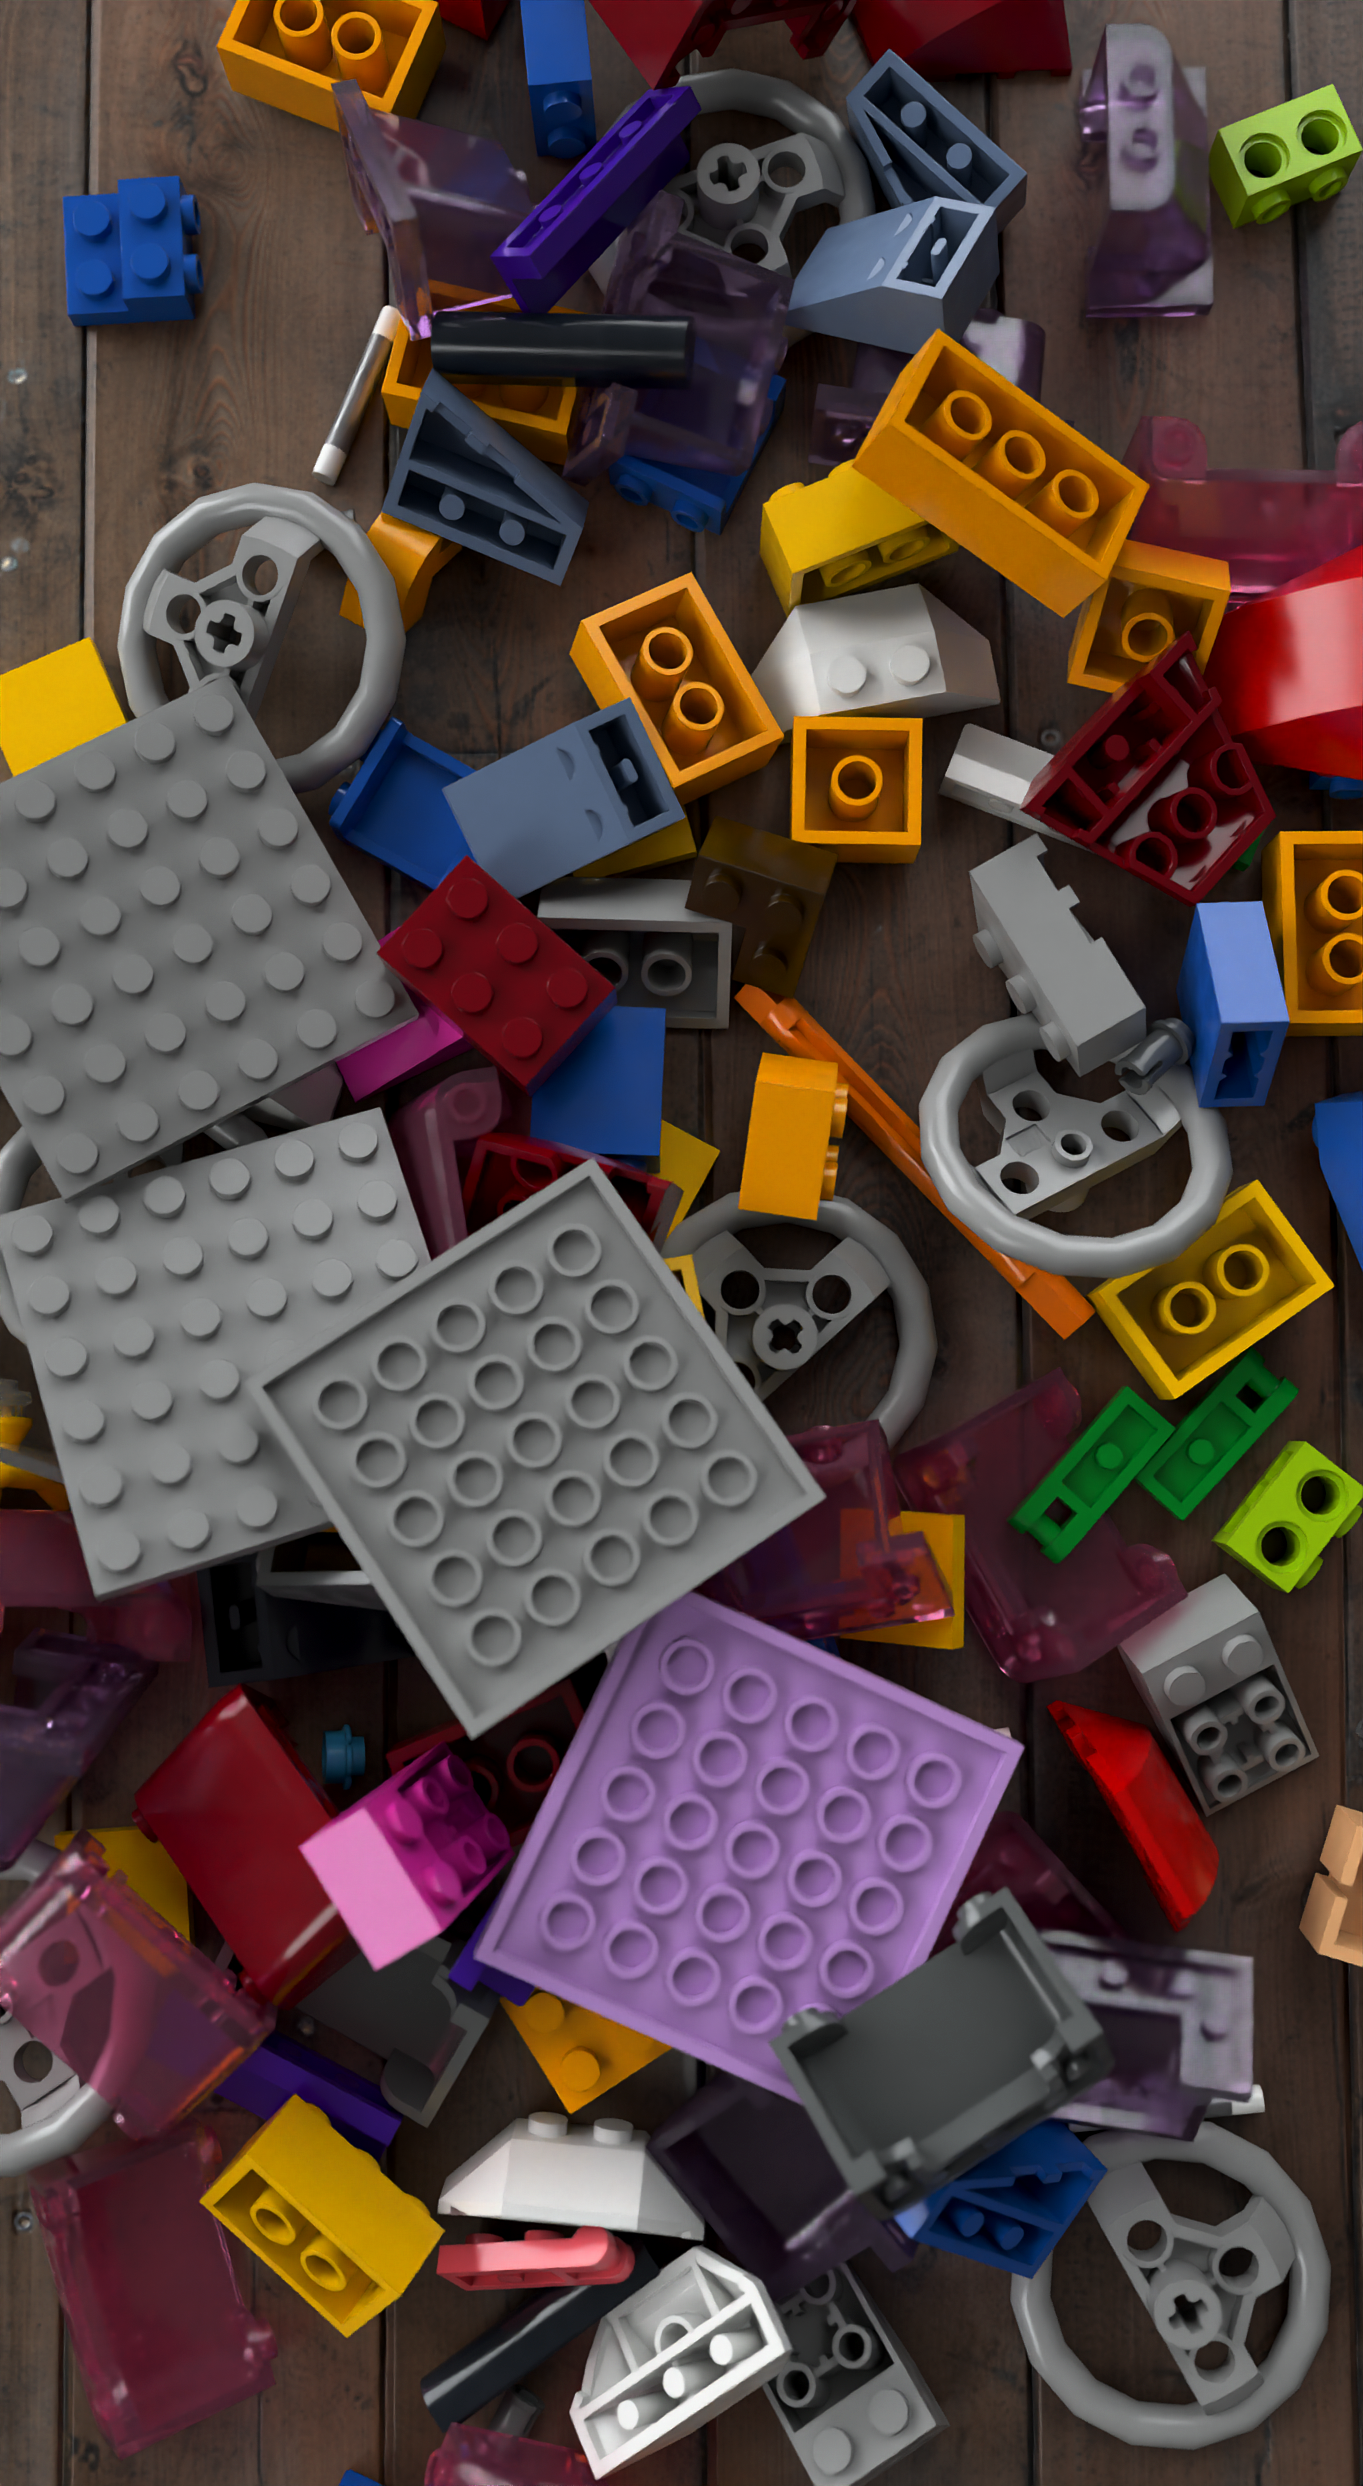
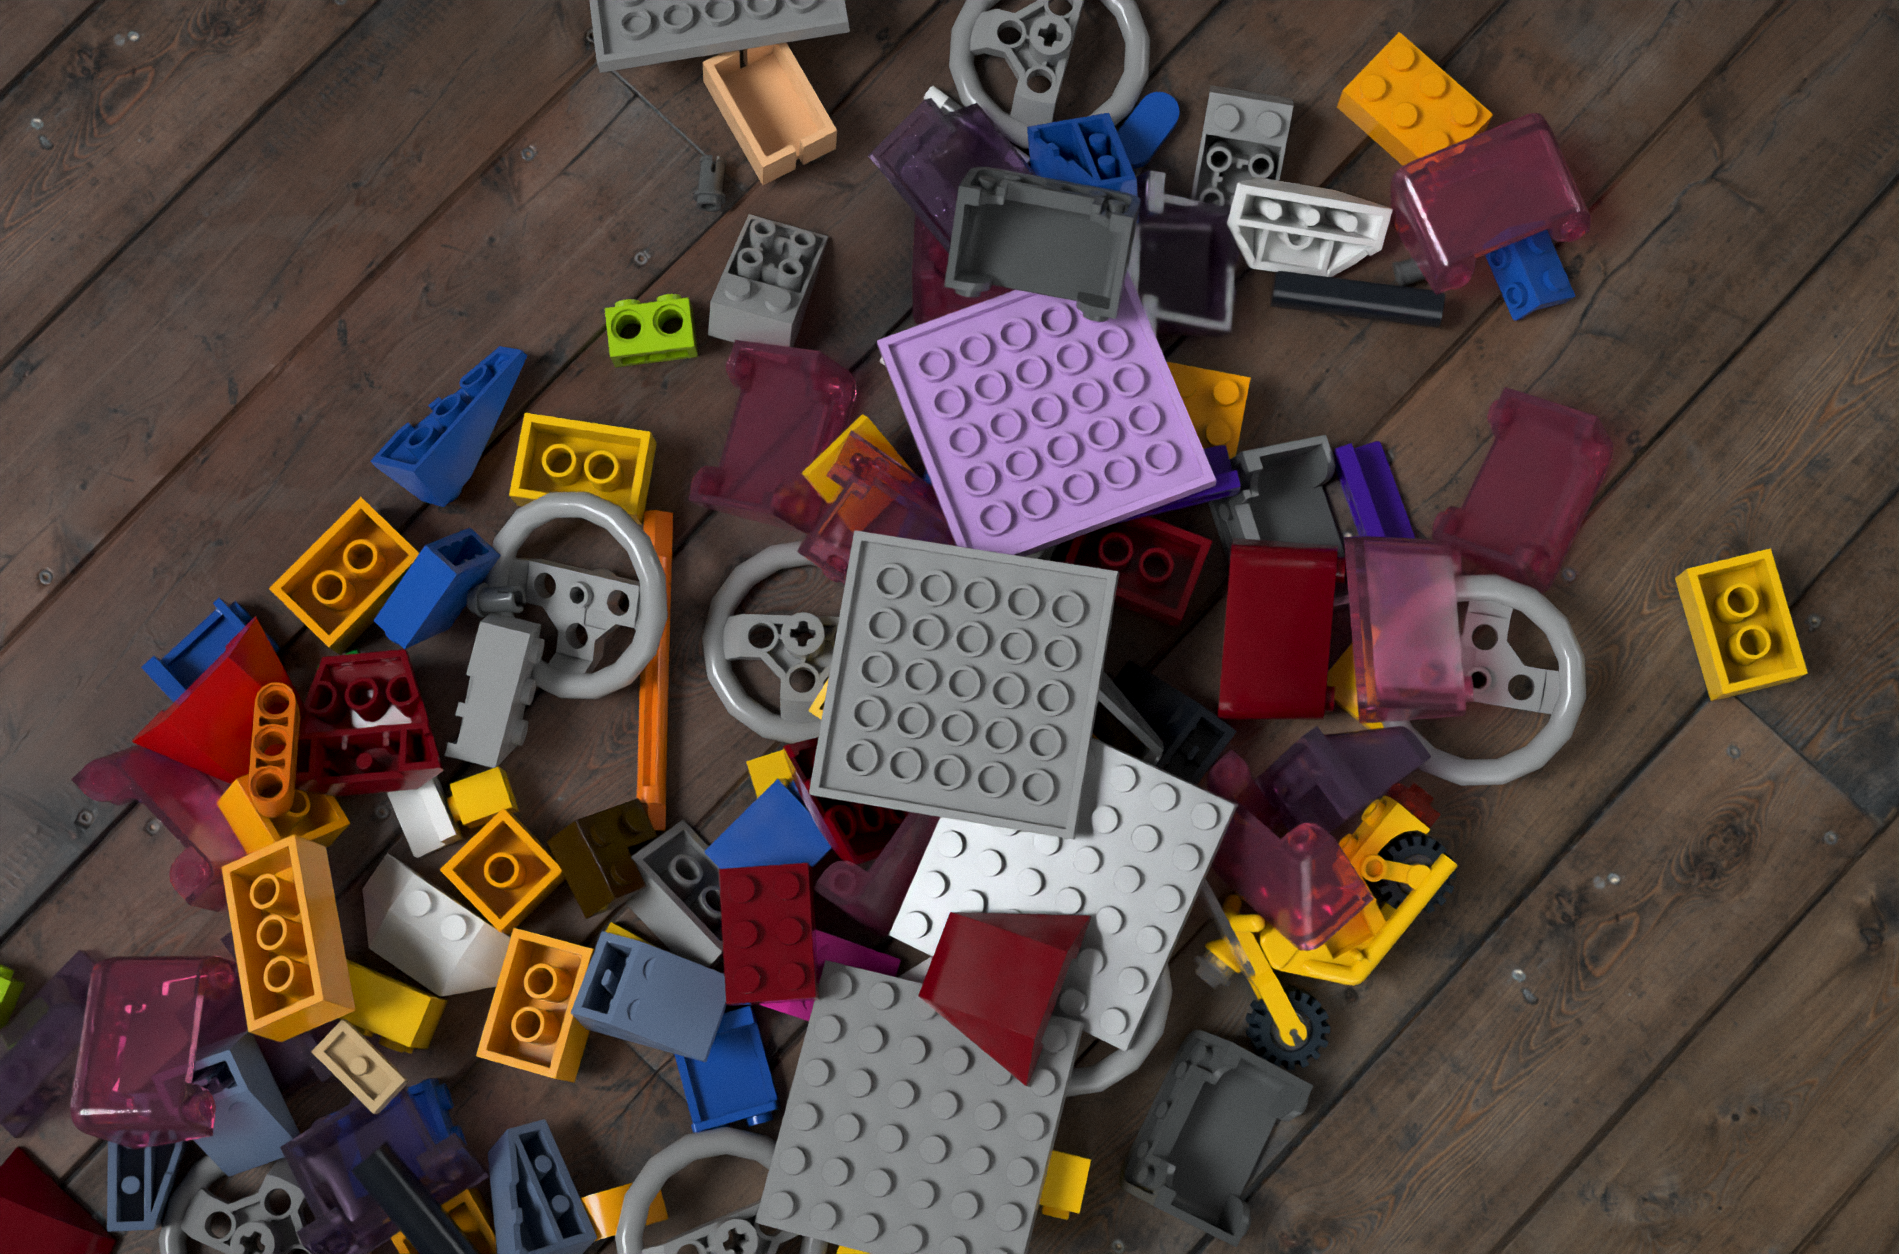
camera: 135 degrees left, 5 degrees down
yellow brick [199,2093,445,2338] -> none
dark pink slope [299,1741,515,1971] -> none
dark azure plate [322,1724,365,1790] -> none
coral plate [436,2225,635,2291] -> none
white wedge [437,2112,704,2241] -> none
light orange brick [738,1052,849,1220] -> none
green plate [1006,1386,1176,1565] -> none
red wedge [1046,1700,1219,1933] -> none
green plate [1133,1346,1299,1521] -> none
none -> clear pink windscreen [70,955,236,1149]
none -> orange beam [248,682,300,818]
none -> tan plate [311,1019,409,1115]
none -> yellow brick [447,766,519,829]
none -> dark red wedge [918,912,1091,1087]
none -> blue tile [1117,92,1180,169]

